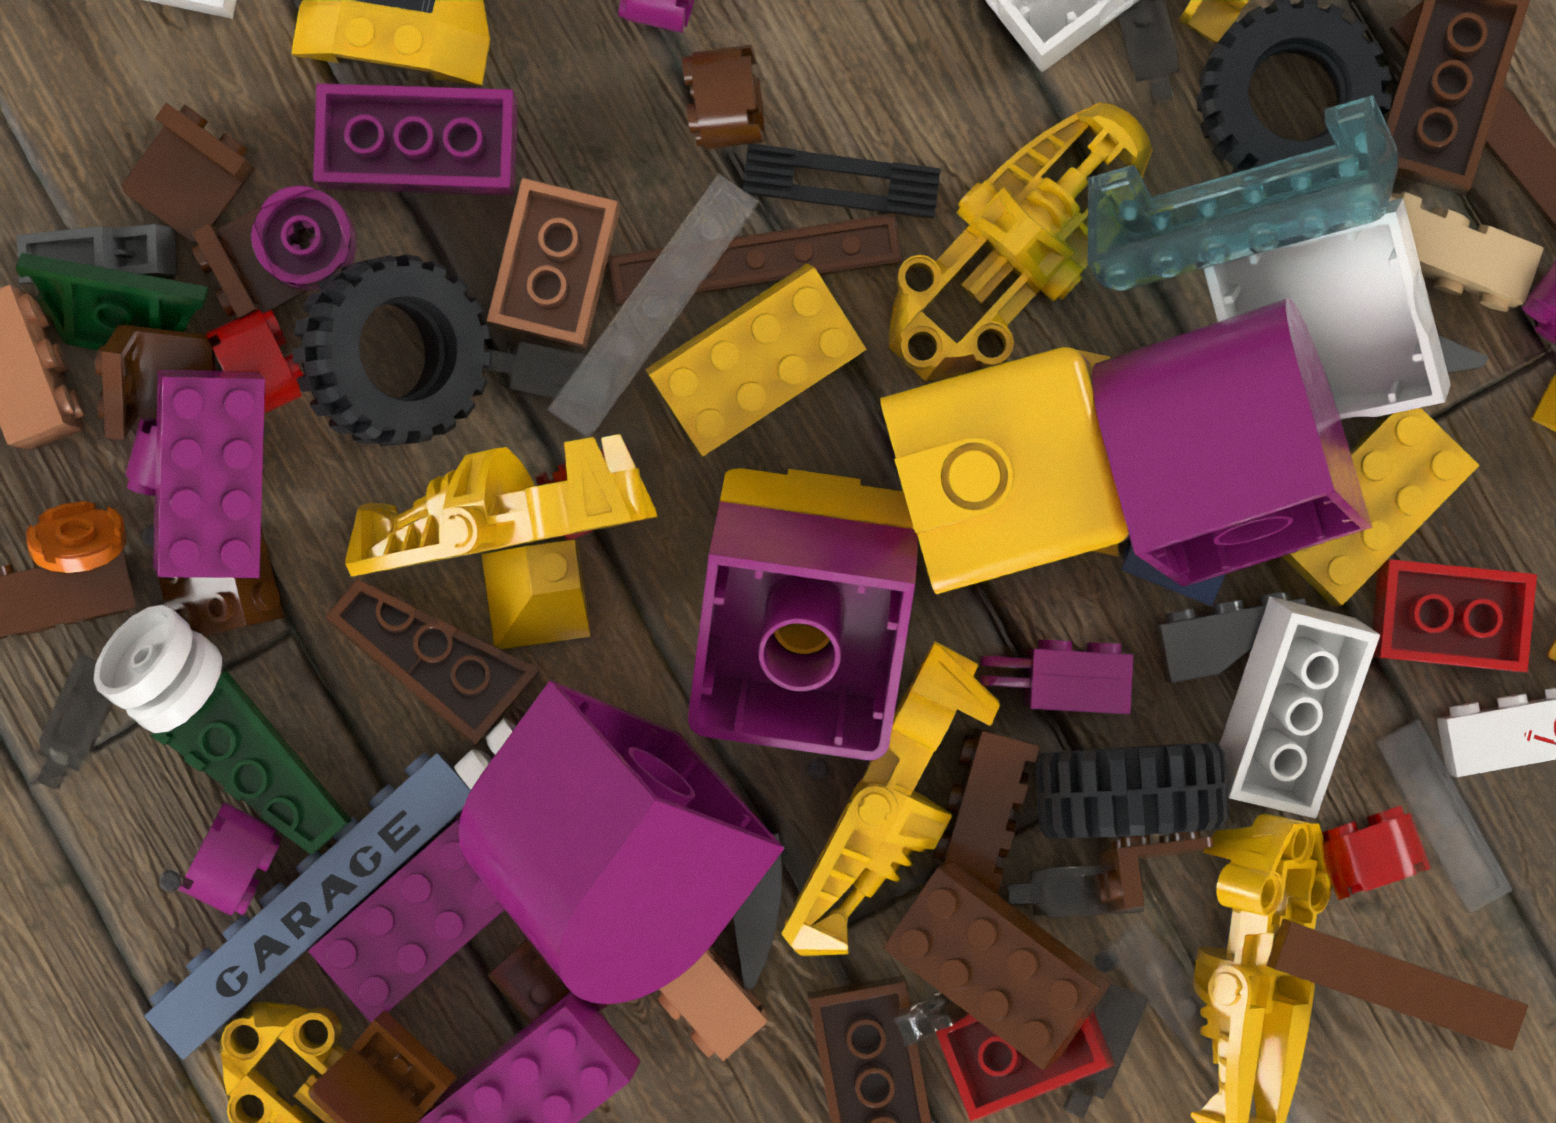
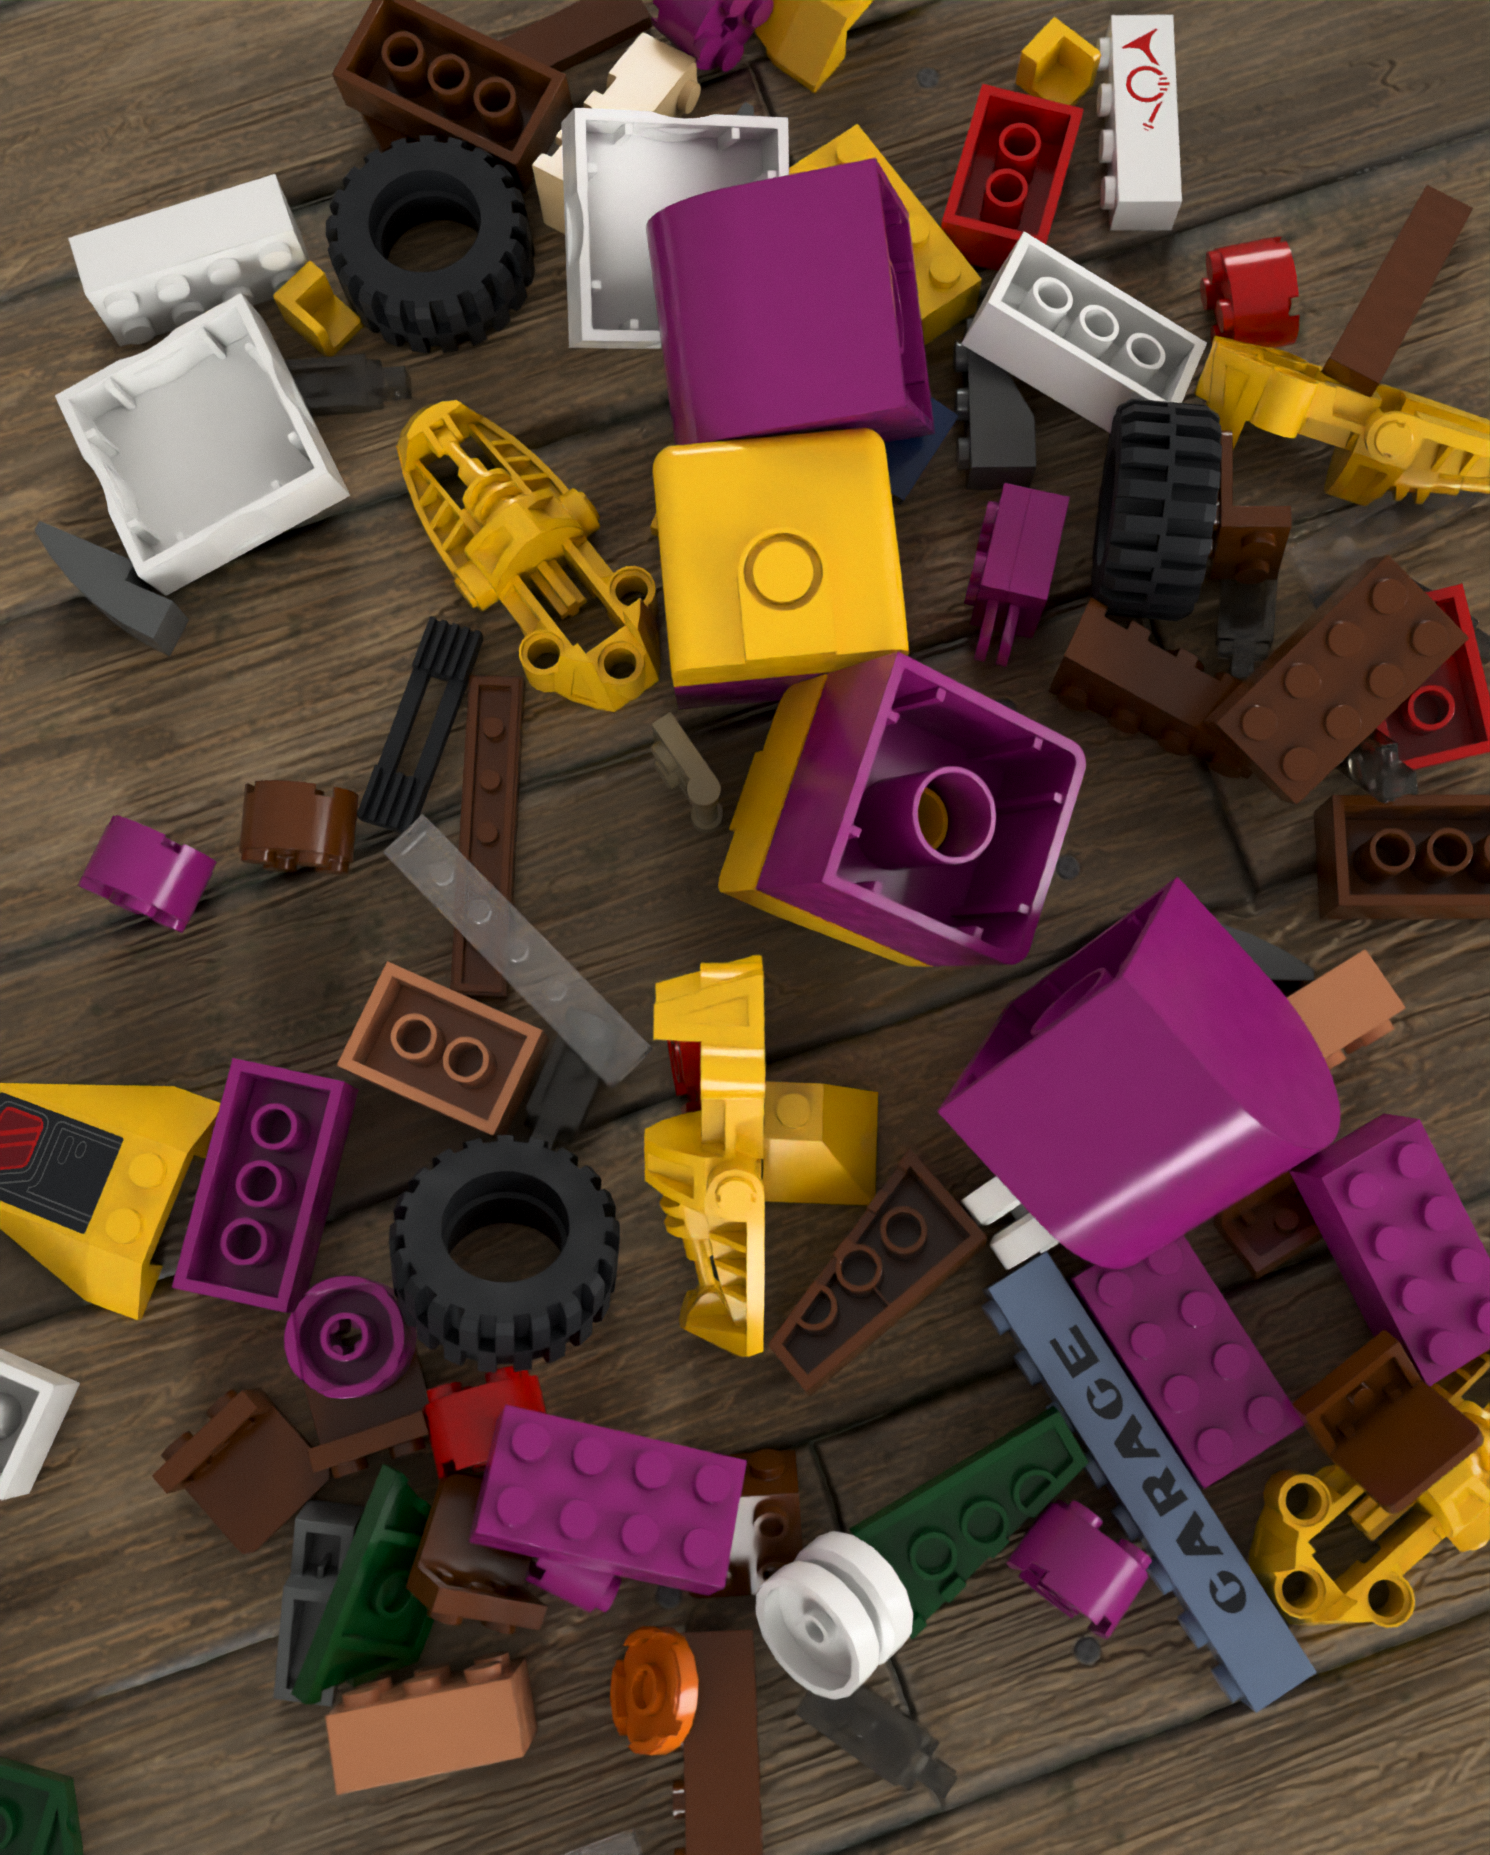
camera: 75 degrees left, 10 degrees down
yellow brick [645,264,867,457] -> none
yellow piece [781,641,1000,956] -> none
clear light blue windscreen [1087,95,1399,291] -> none
clear tile [1374,719,1513,914] -> none
none -> dark tan plate [650,712,723,834]

